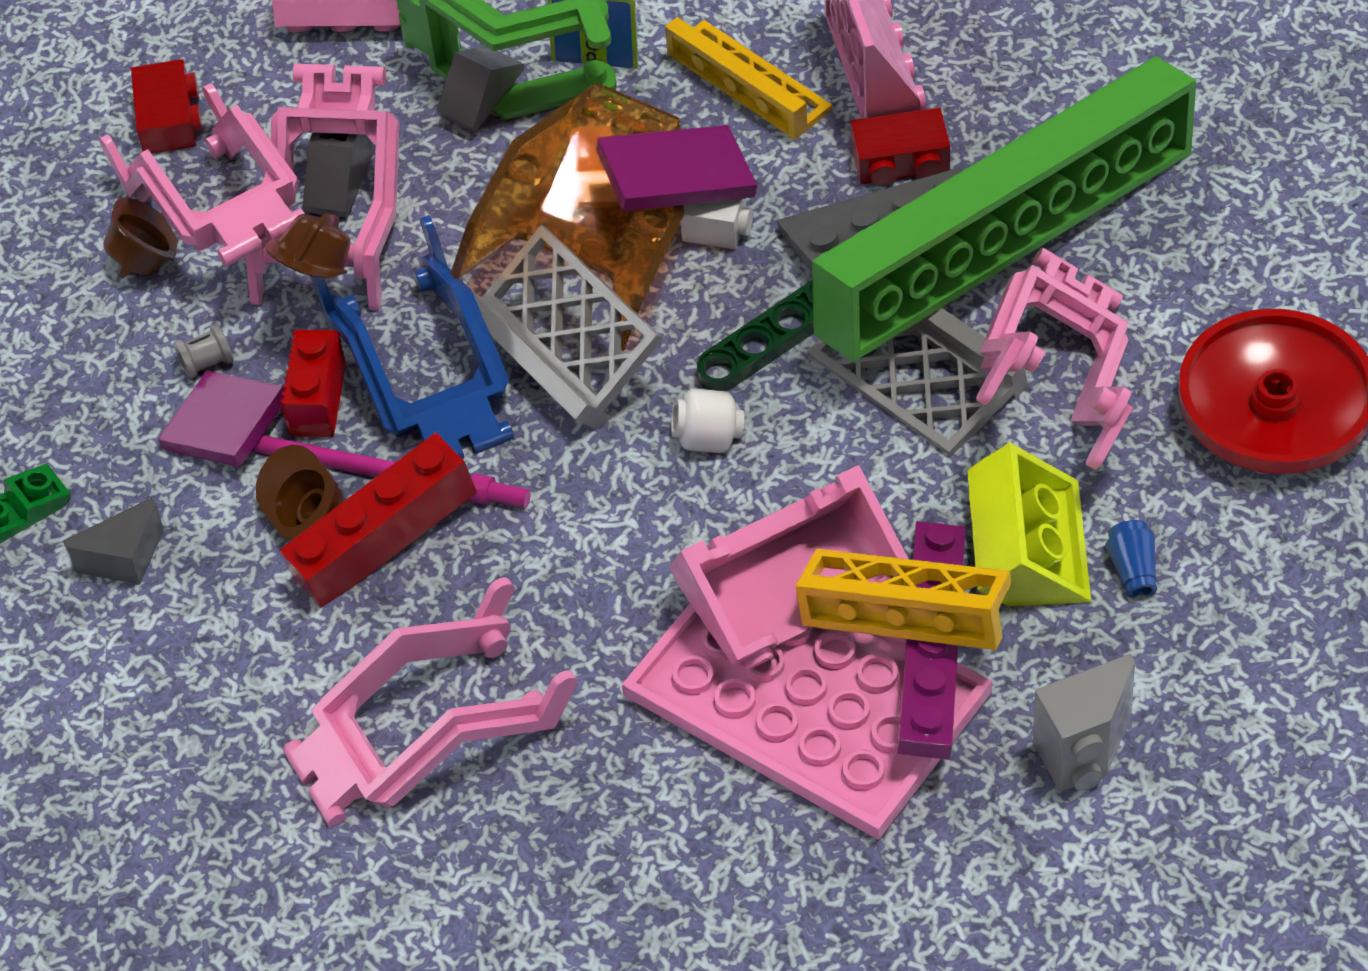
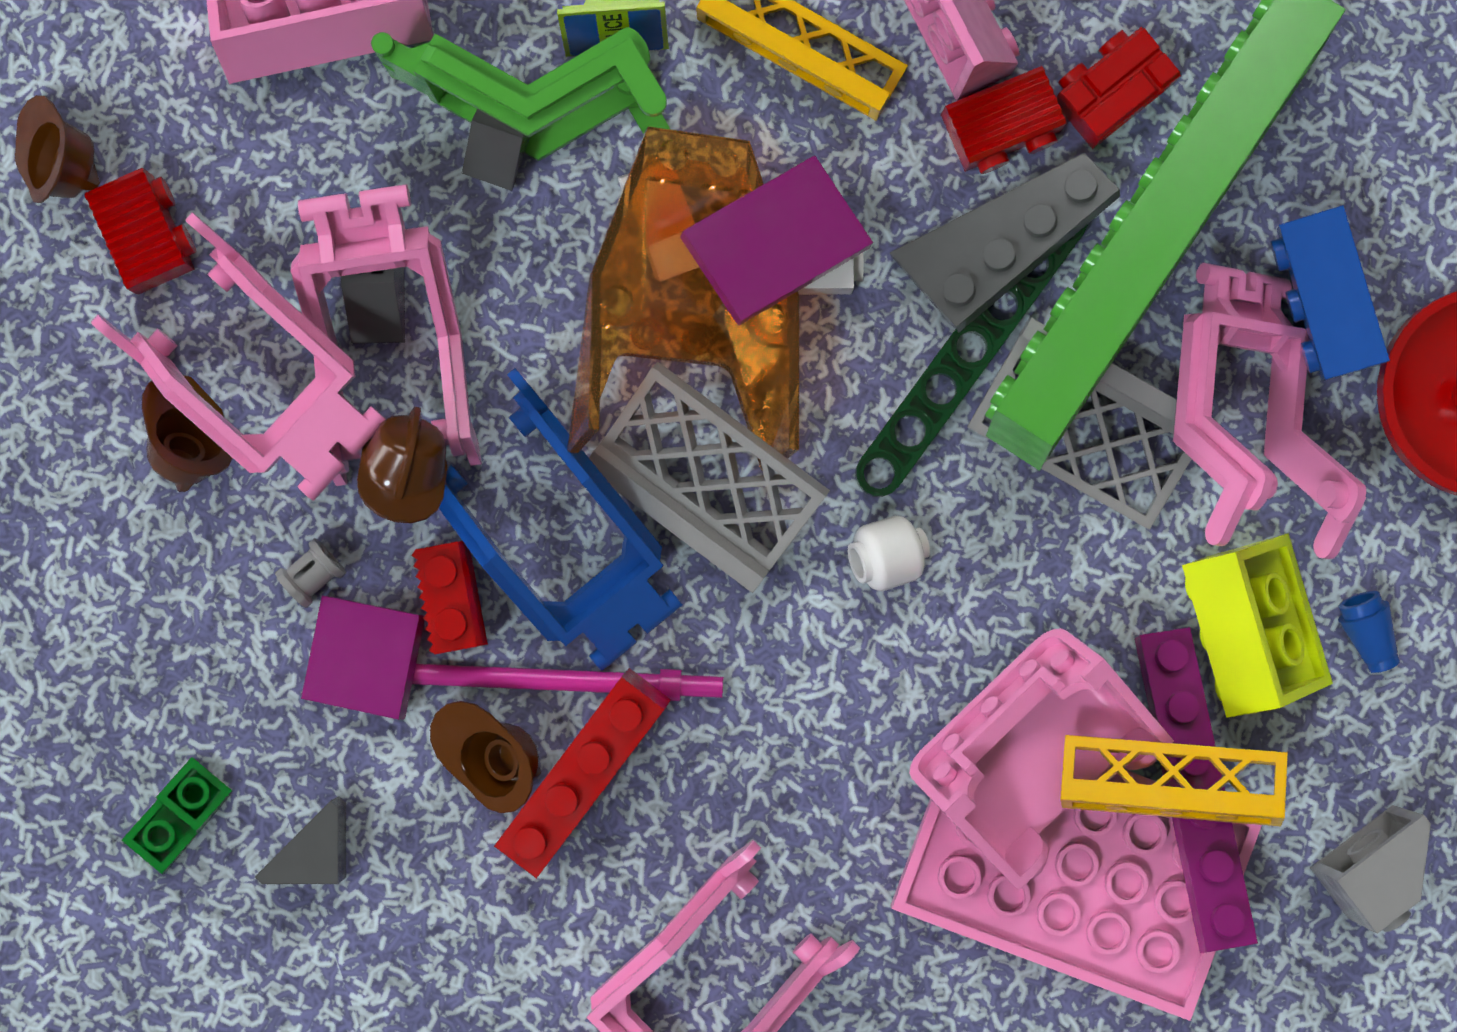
camera: 25 degrees left, 35 degrees up
none -> reddish brown piece [15,95,100,203]
none -> red brick [1057,27,1181,149]
none -> blue slope [1270,205,1390,381]

